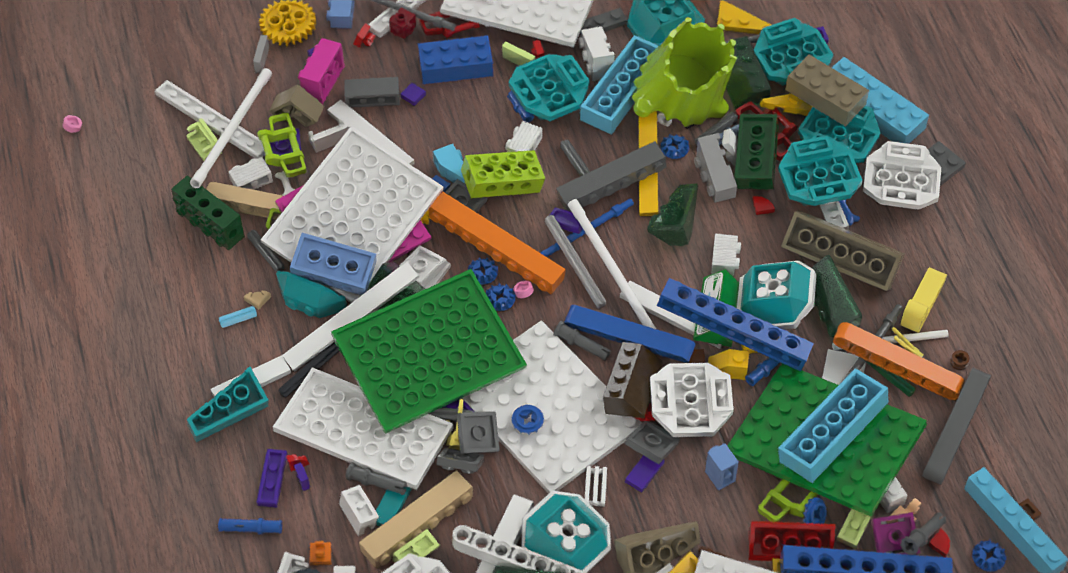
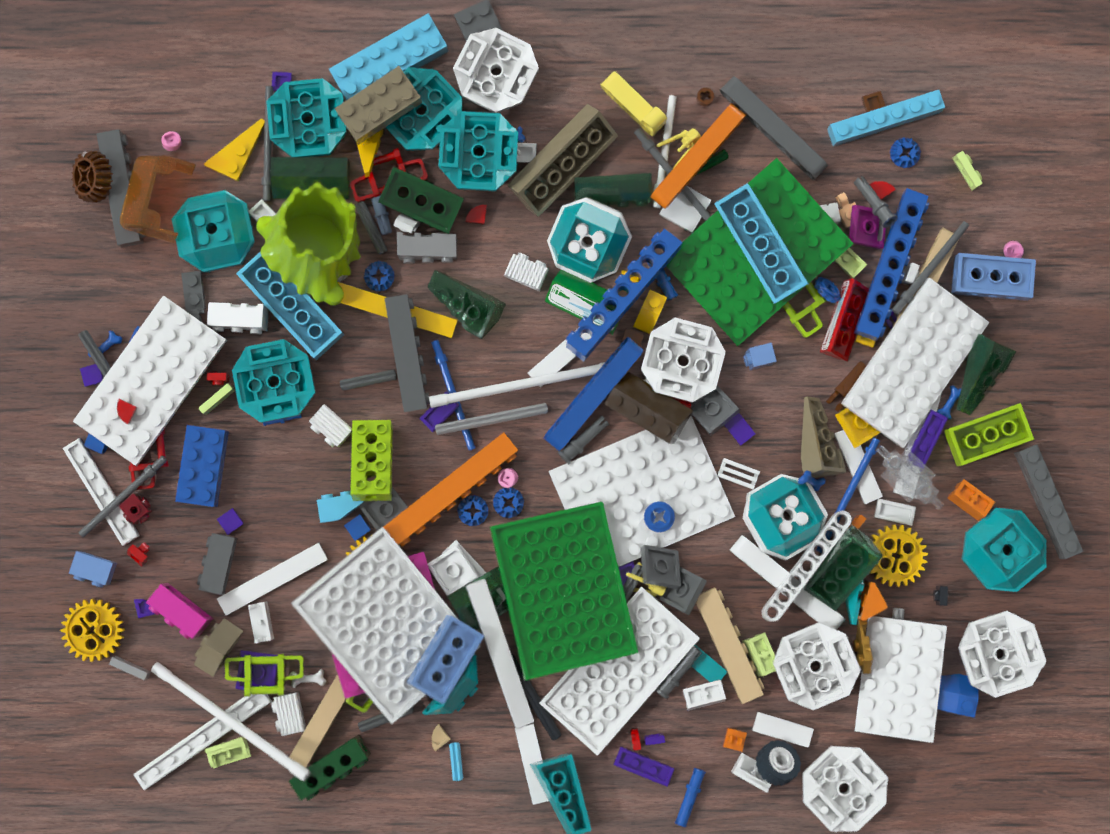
camera: 75 degrees left, 30 degrees up
none -> blue piece [798,470,826,491]

